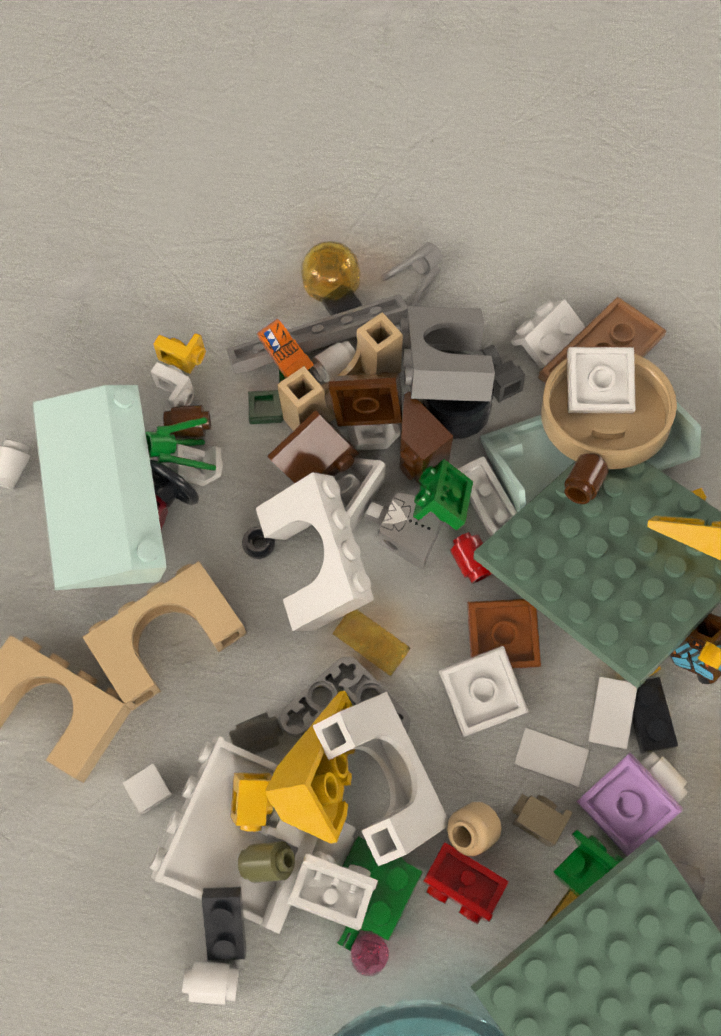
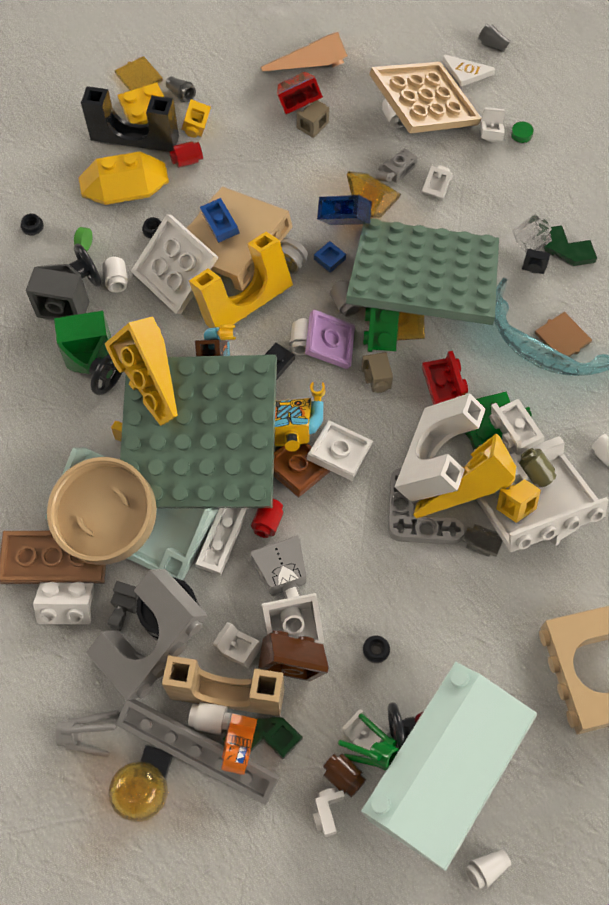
camera: 135 degrees left, 5 degrees down
tan arch [82,561,247,711] -> none
white tile [122,763,173,815] -> none
yellow bracket [153,333,206,374] -> none
black plate [202,887,246,961] -> none
white arch [256,472,374,631] -> none
reddish brown slope [329,372,402,427] -> none
clear yellow slope [332,609,411,676] -> none
clear pink tile [350,934,389,976] -> none
reddish brown slope [399,391,453,486] -> none
green bracket [413,459,473,530] -> none
tan head [447,802,502,856] -> none
white sticker [514,728,589,787] -> none
reddish brown brick [564,454,609,504] -> none
white tile [567,347,635,414] -> none
white sticker [588,677,637,749] -> none
none -> torso [274,382,326,452]

